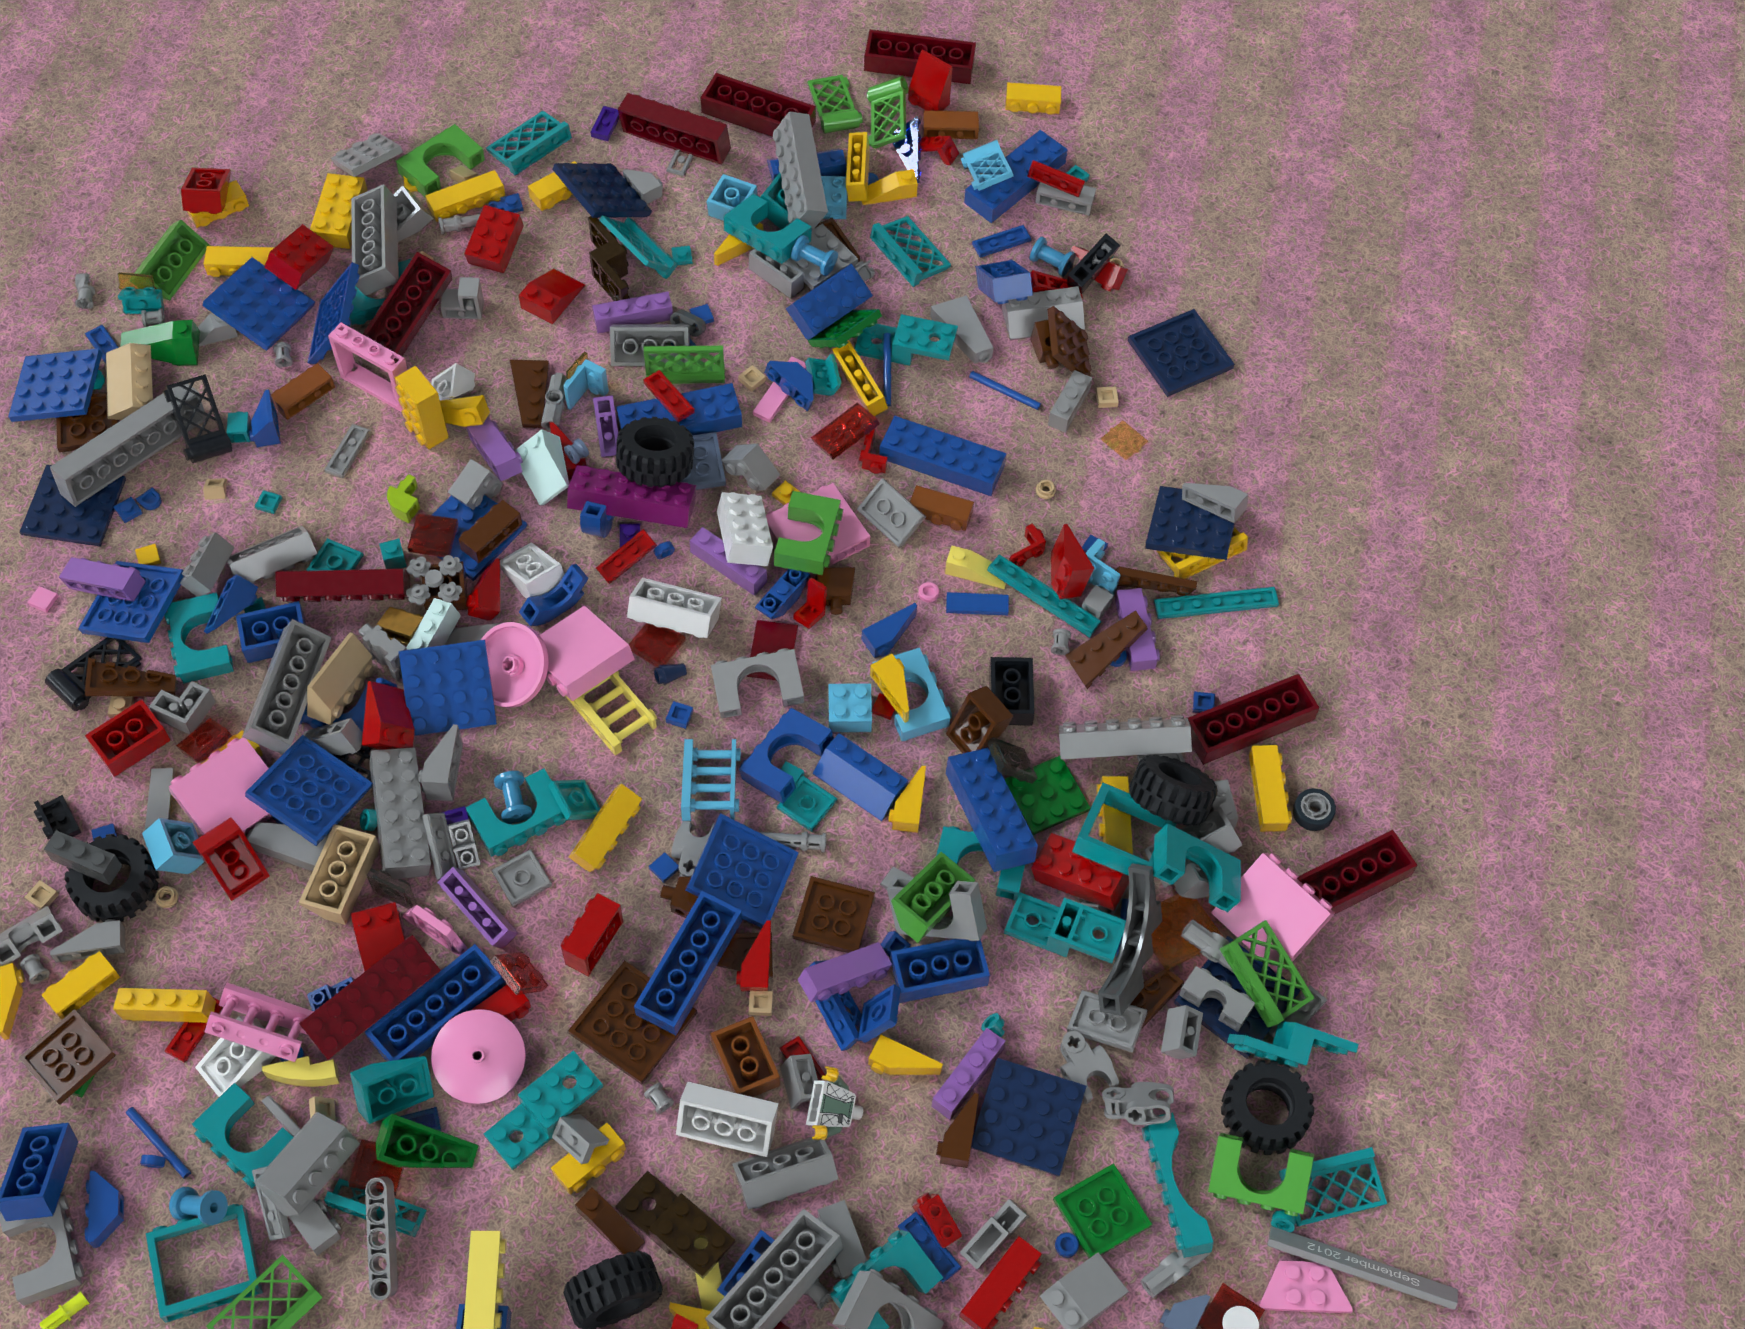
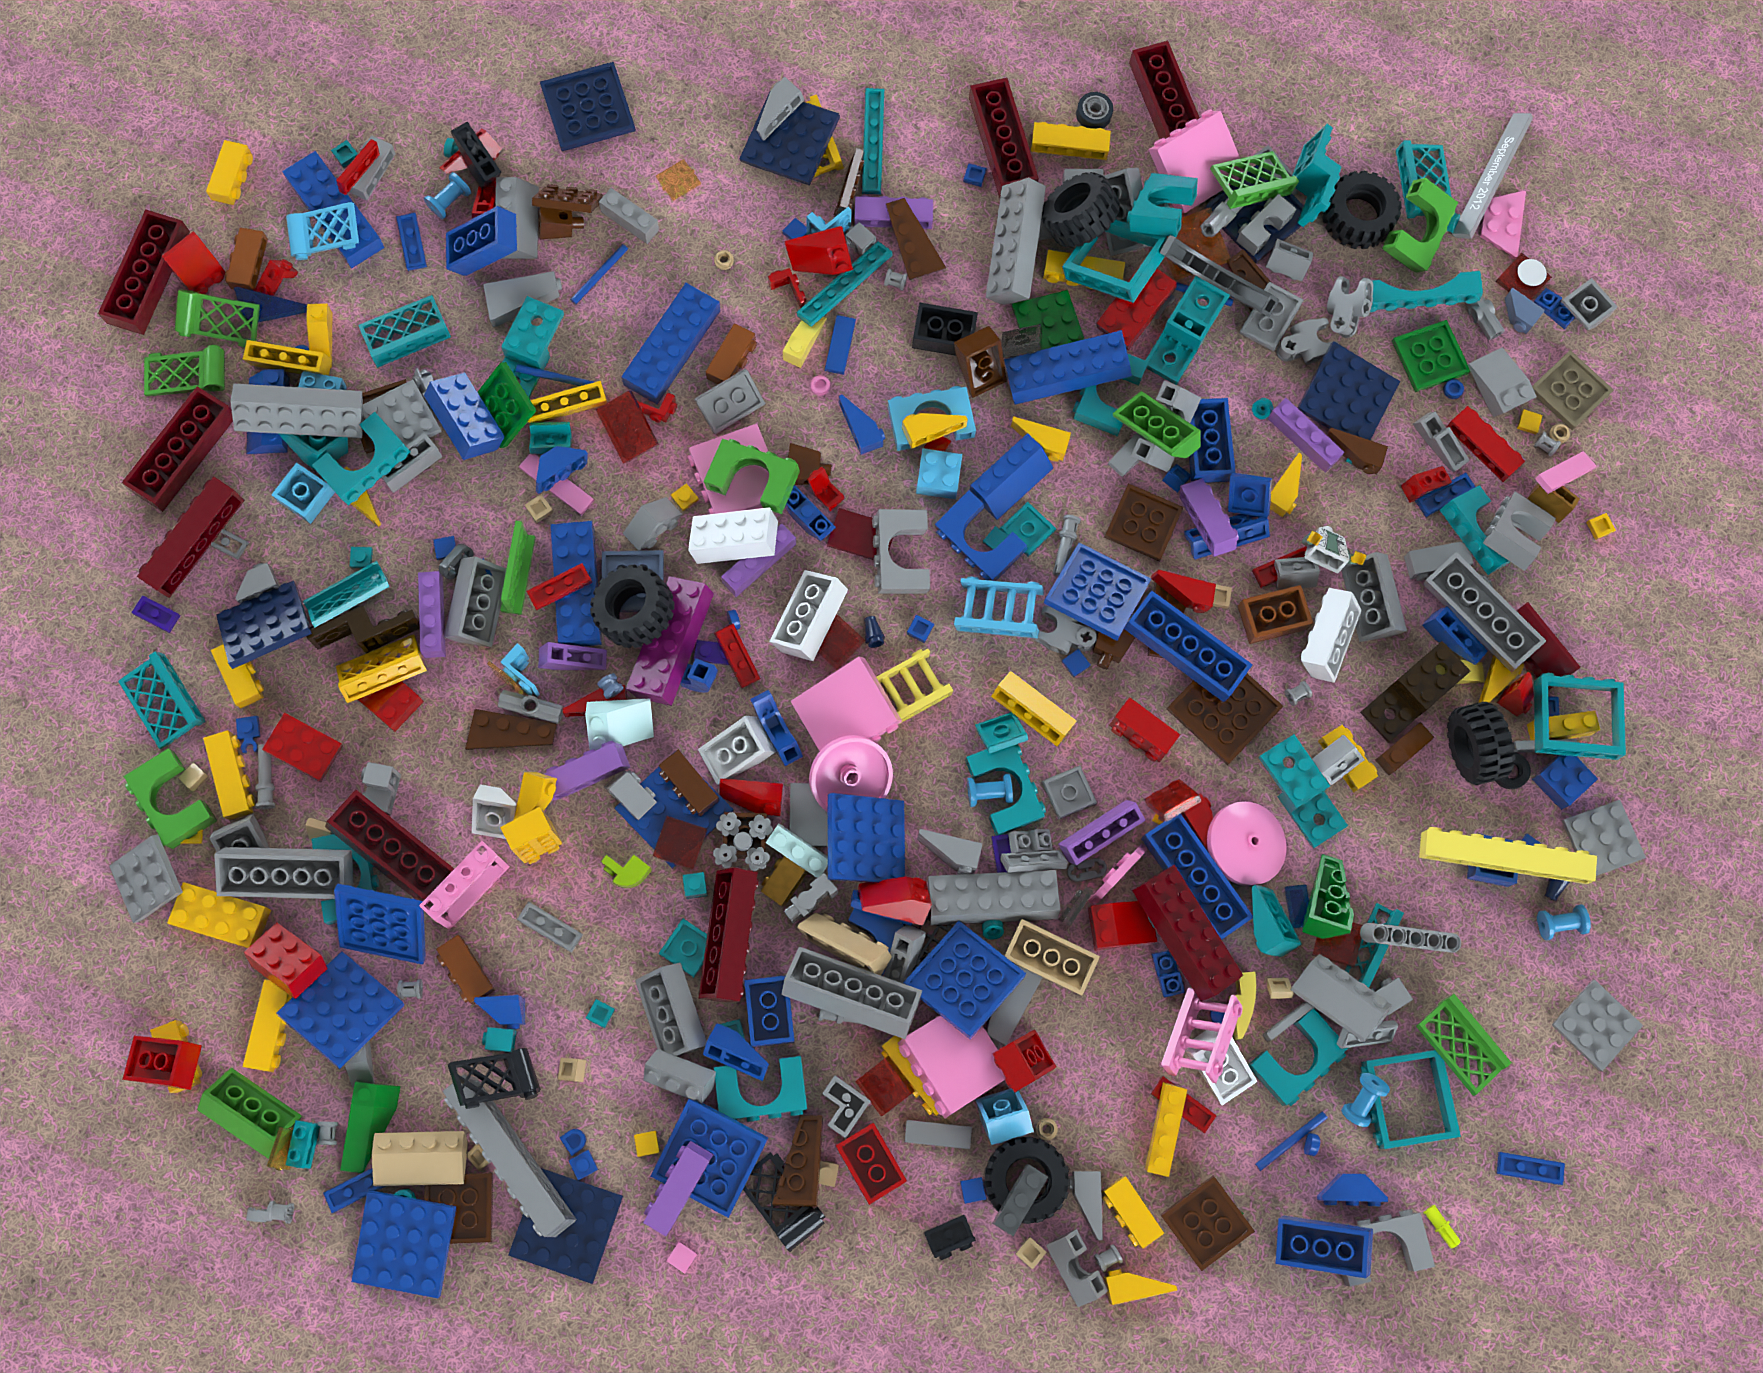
camera: 85 degrees left, 15 degrees up
dark azure piece [791,235,838,276] -> none
tan plate [1096,387,1119,408] -> none
none -> yellow fence [336,634,427,703]
none -> dark grey beam [1067,858,1107,882]

